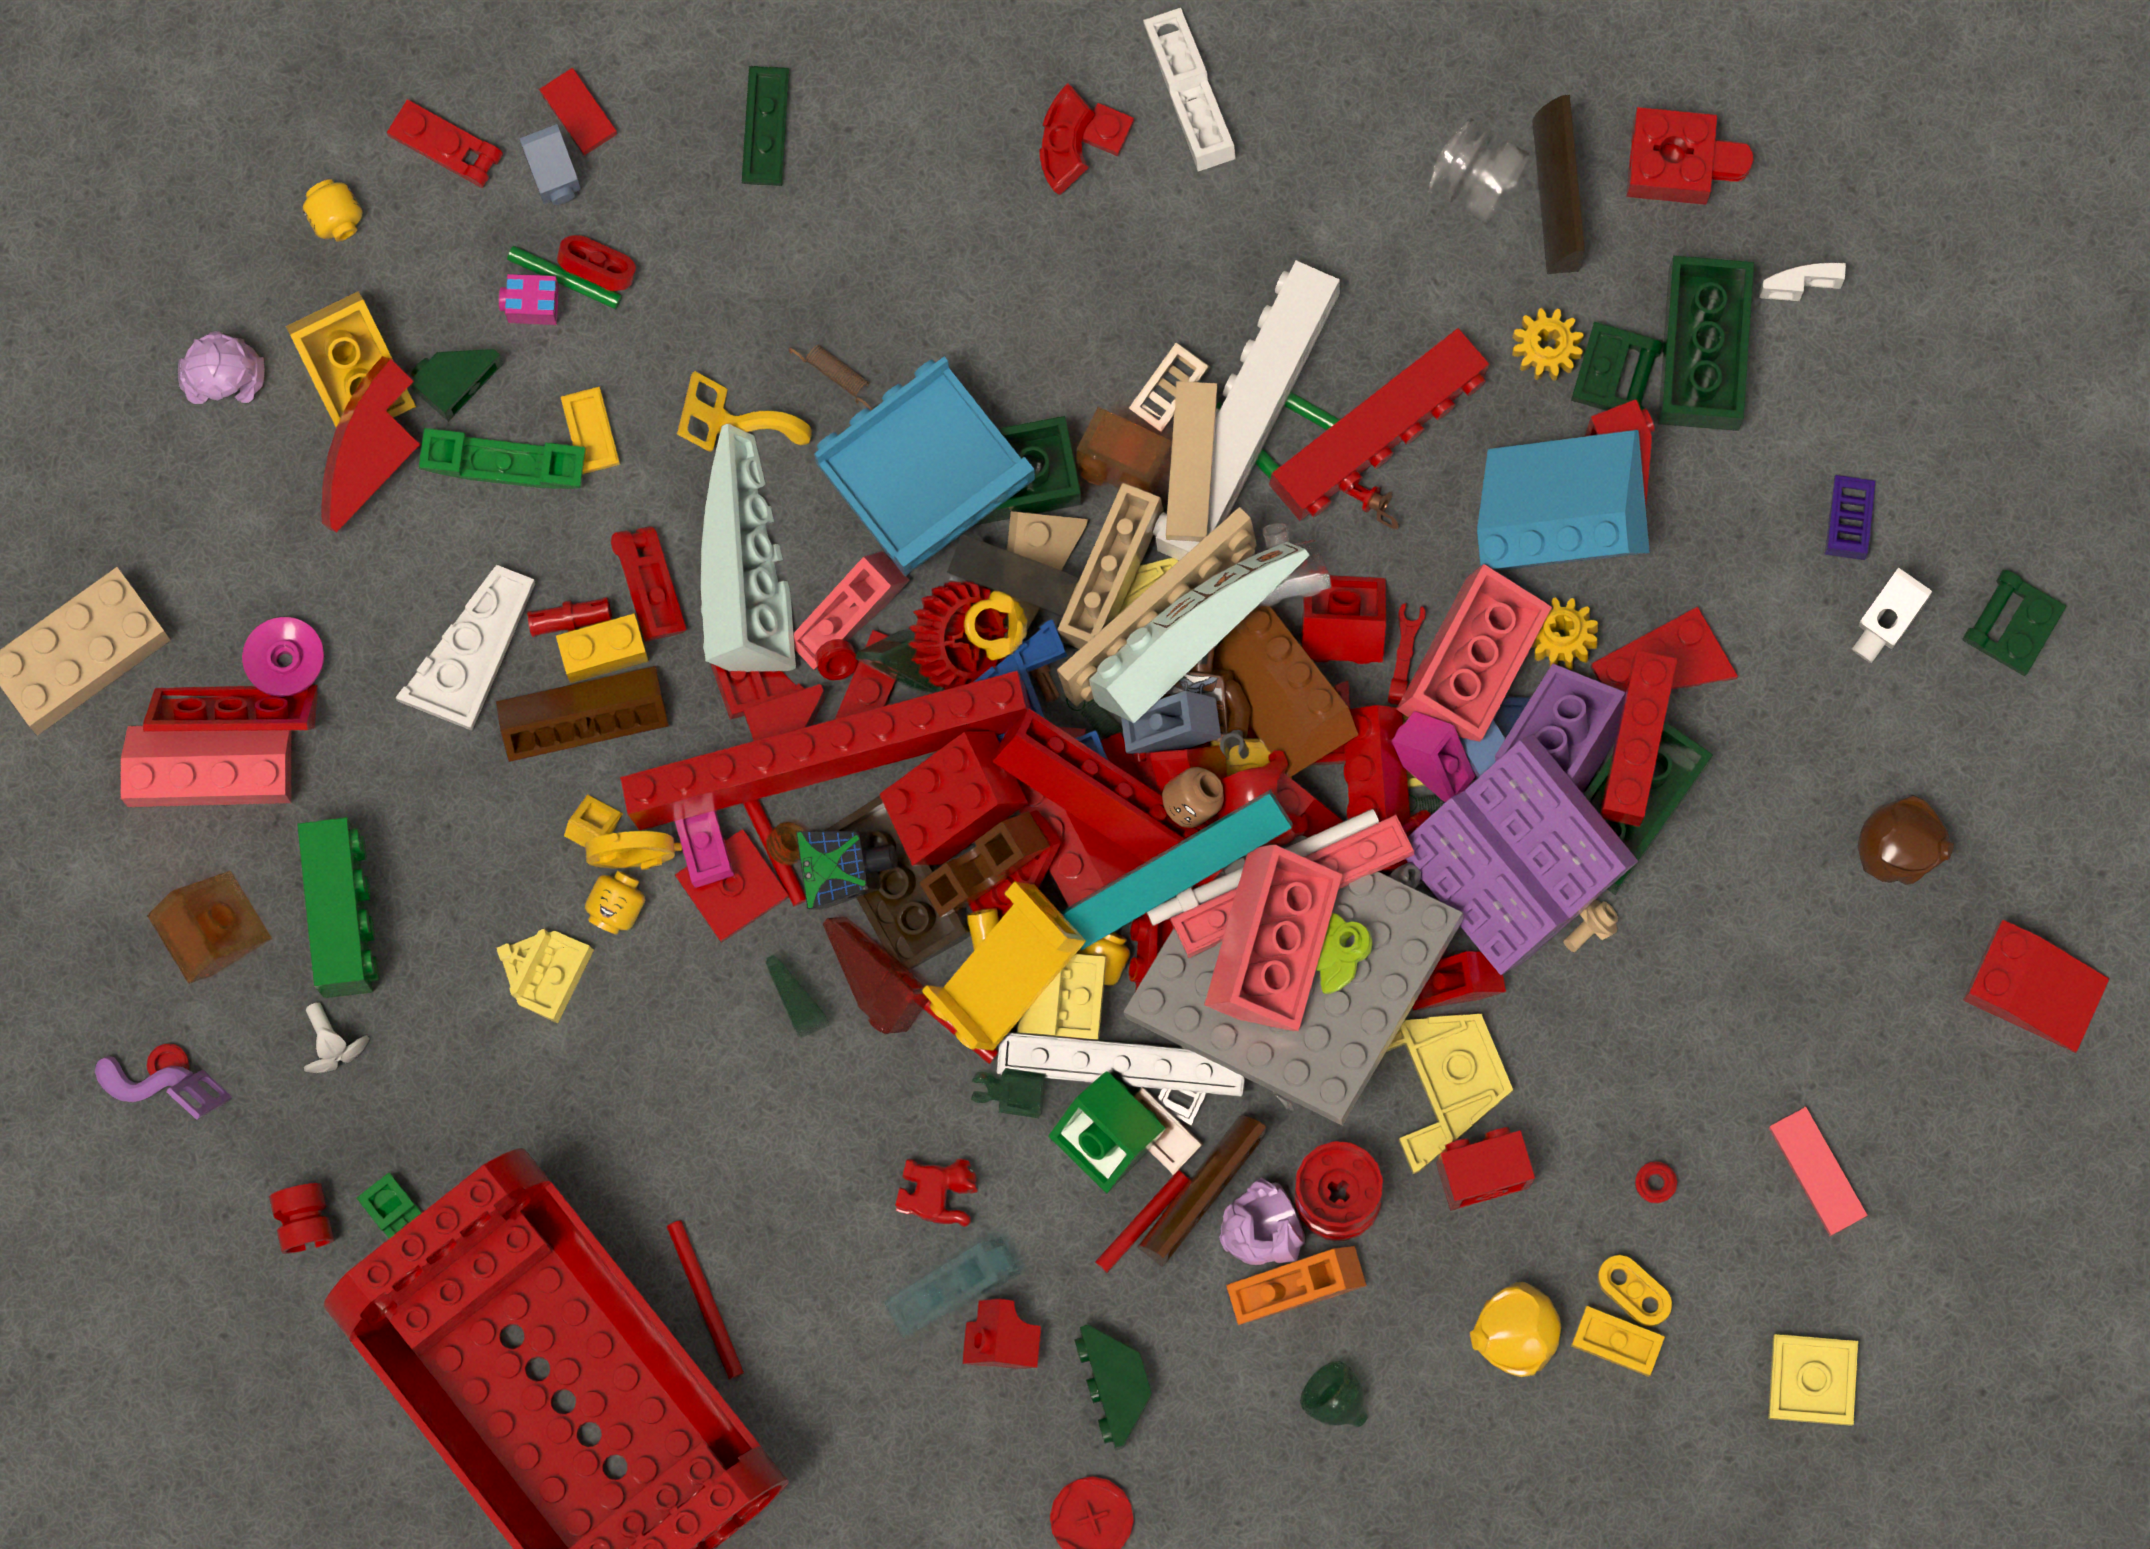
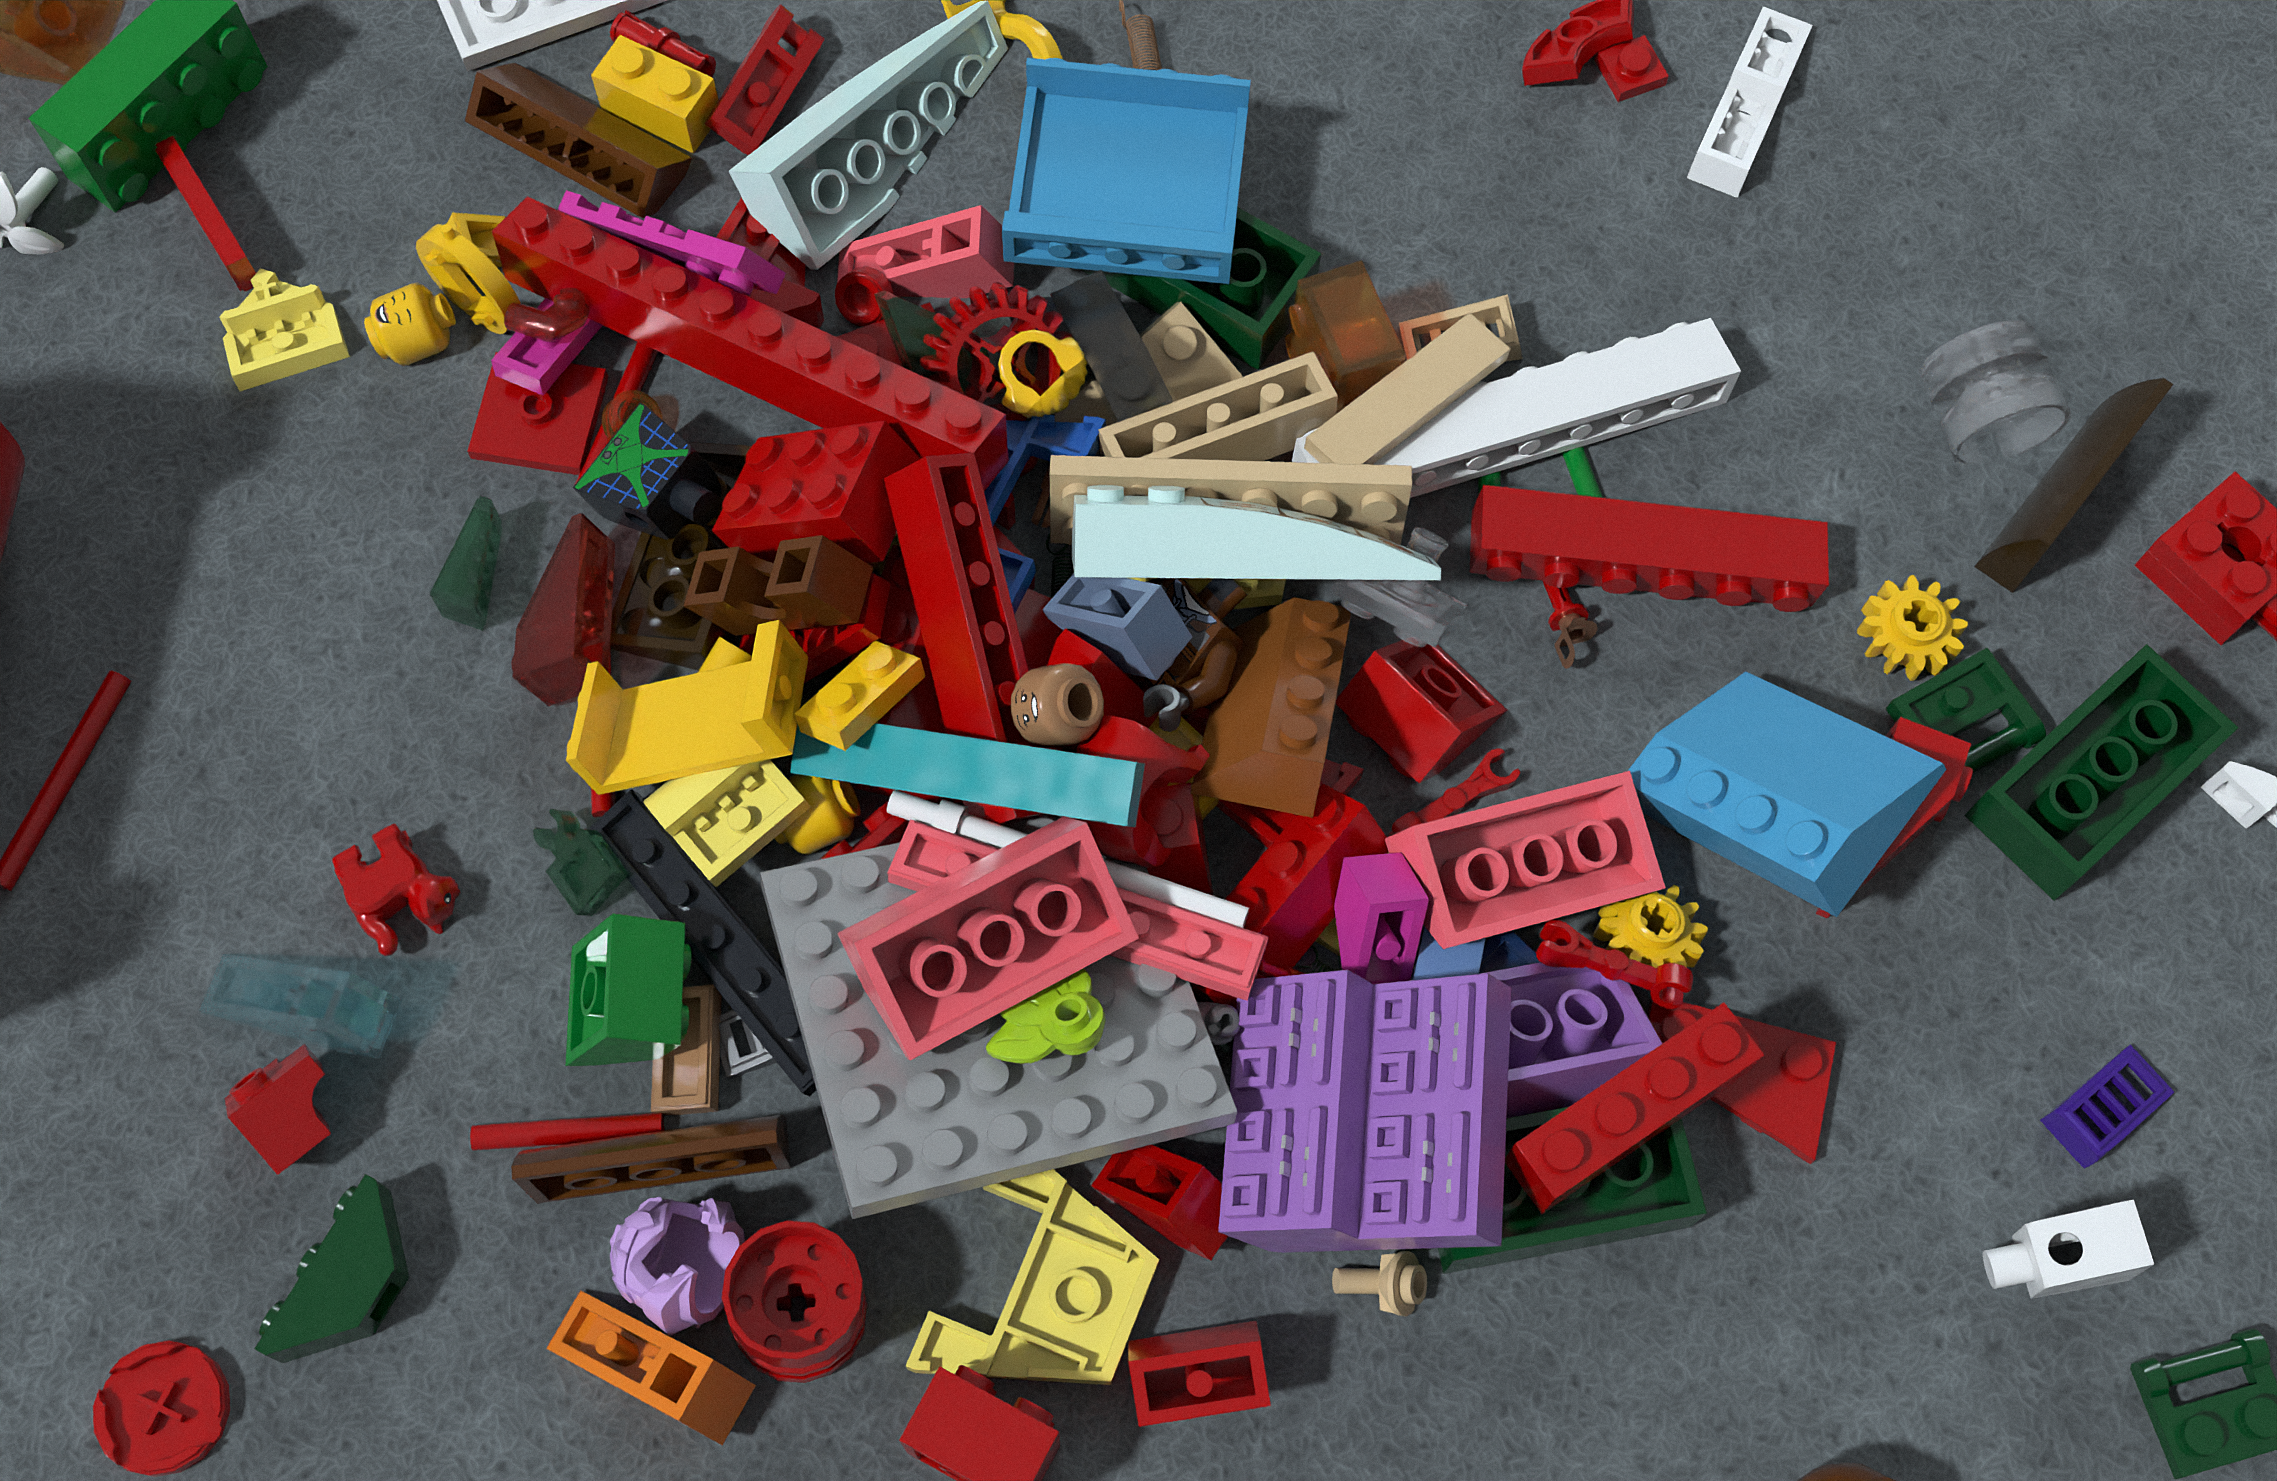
camera: 40 degrees right, 10 degrees down
none -> red tile [155,136,256,292]
none -> clear red arm [504,287,590,343]
none -> dark pink wing [557,190,786,296]
none -> yellow plate [794,641,926,751]
none -> red brick [1128,1321,1271,1427]
none -> red piece [1536,919,1693,1009]

